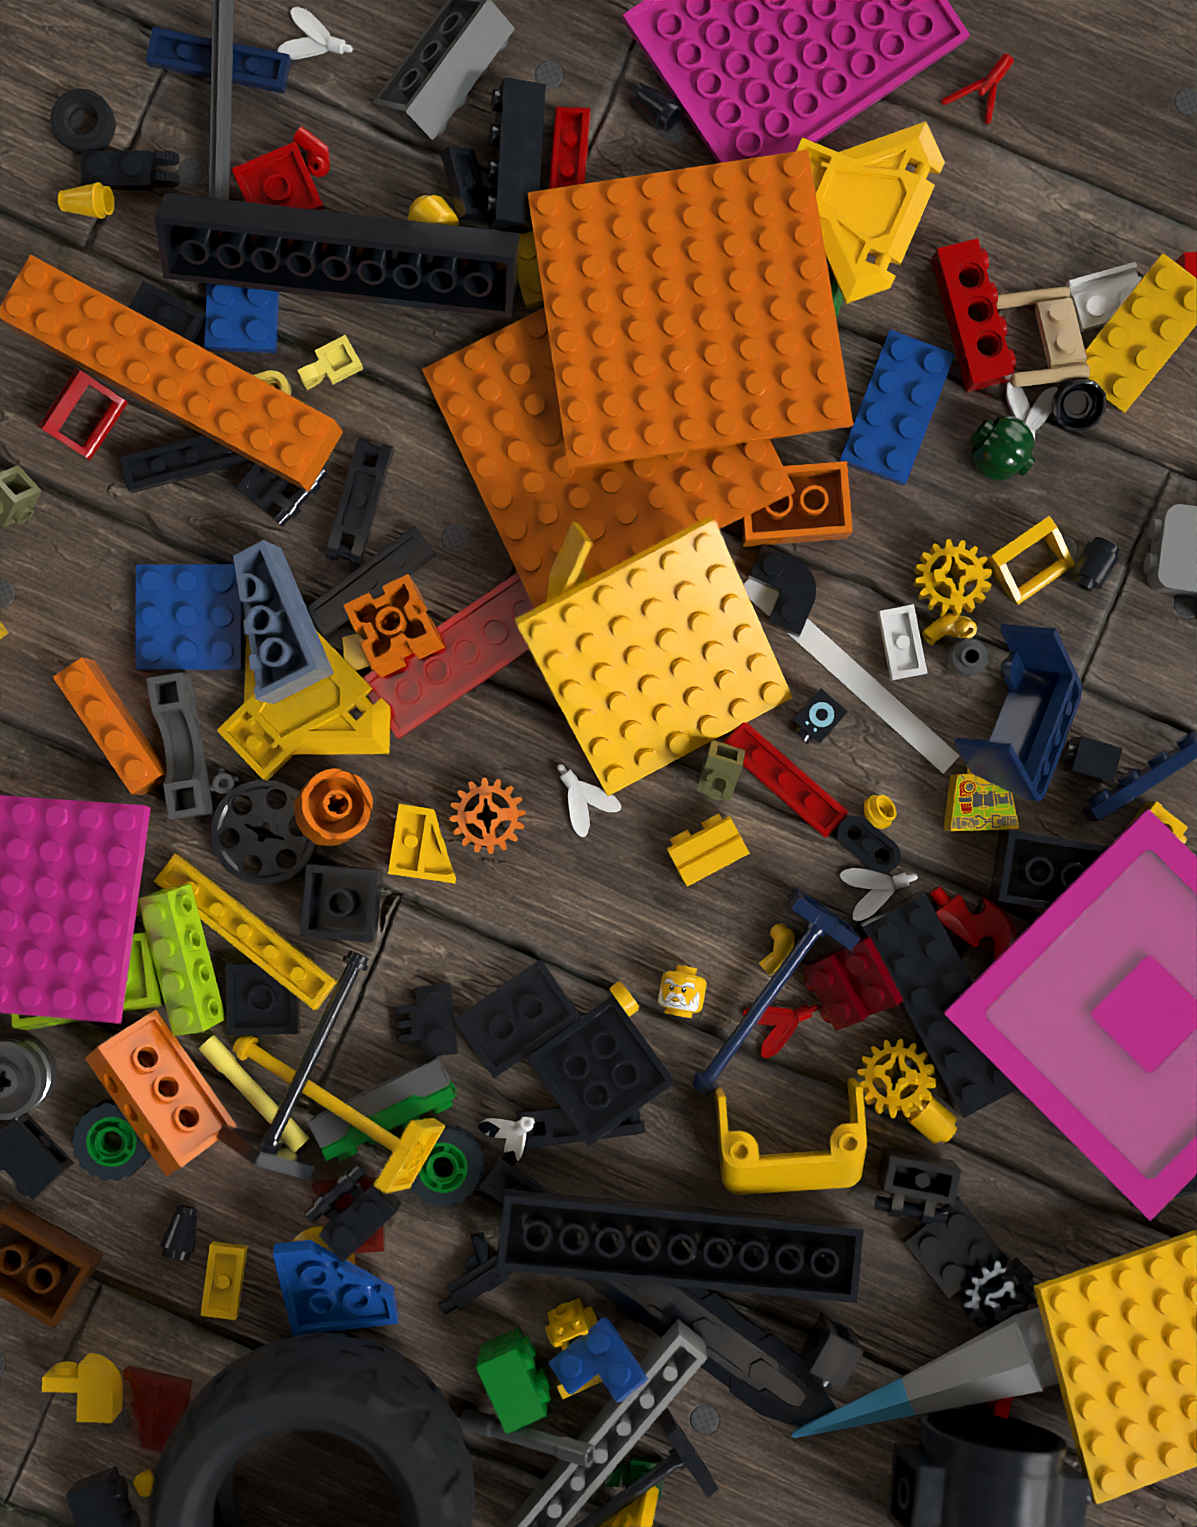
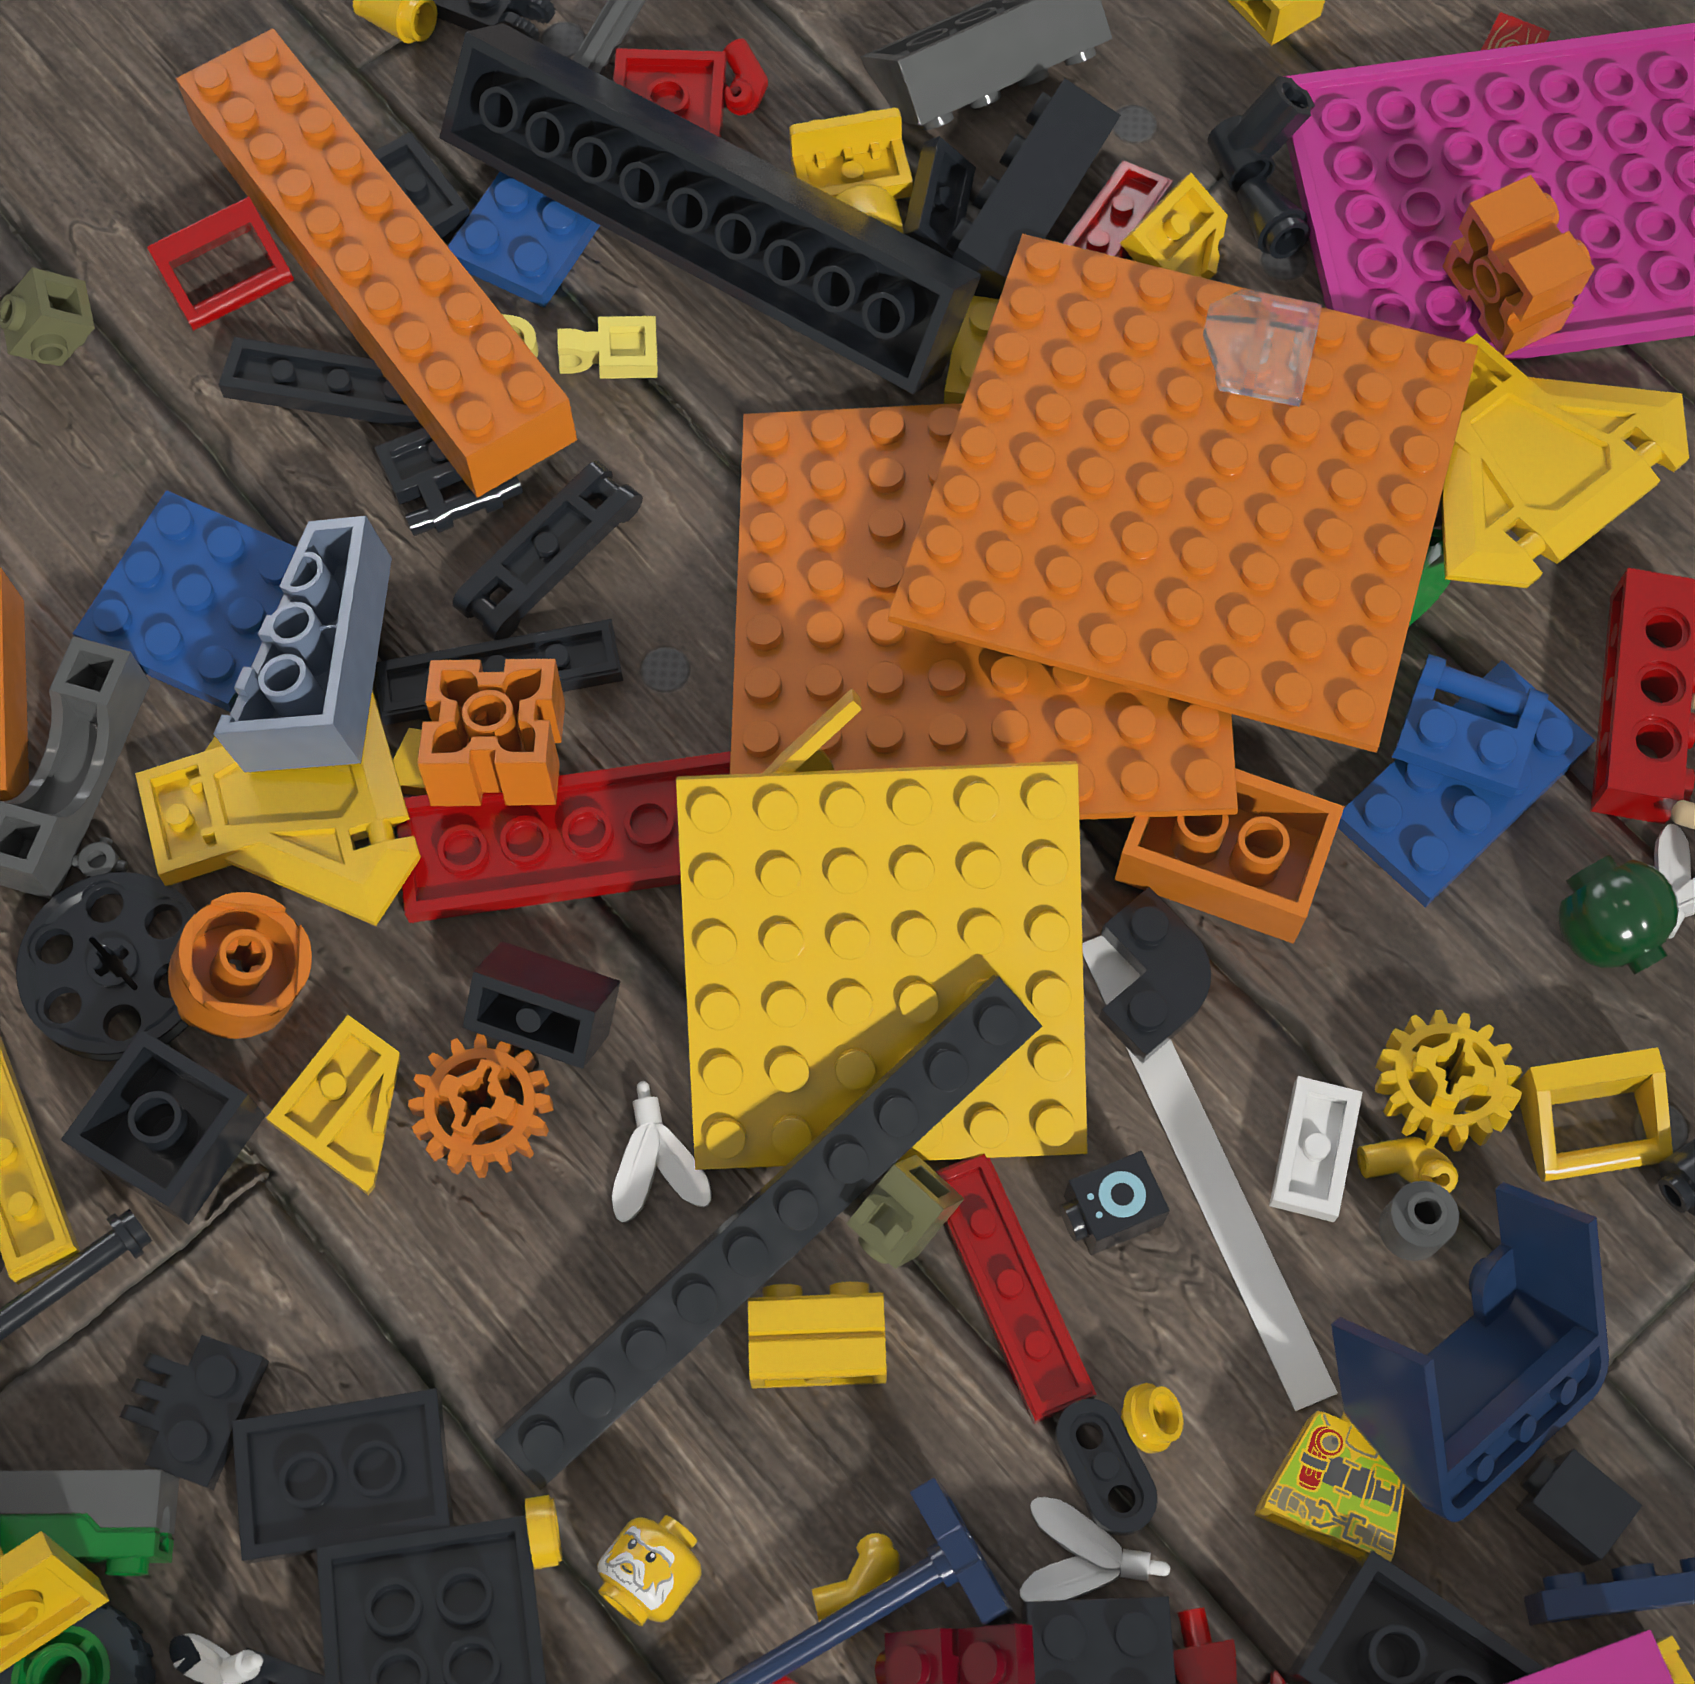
camera: 25 degrees right, 20 degrees down
none -> black brick [462,941,621,1069]
none -> black plate [494,975,1042,1491]
none -> yellow bracket [789,108,913,199]
none -> yellow wing [1120,173,1228,279]
none -> clear slope [1202,289,1322,407]
none -> black piece [1207,76,1315,192]
none -> blue plate [1392,653,1549,799]
none -> orange brick [1442,175,1595,356]

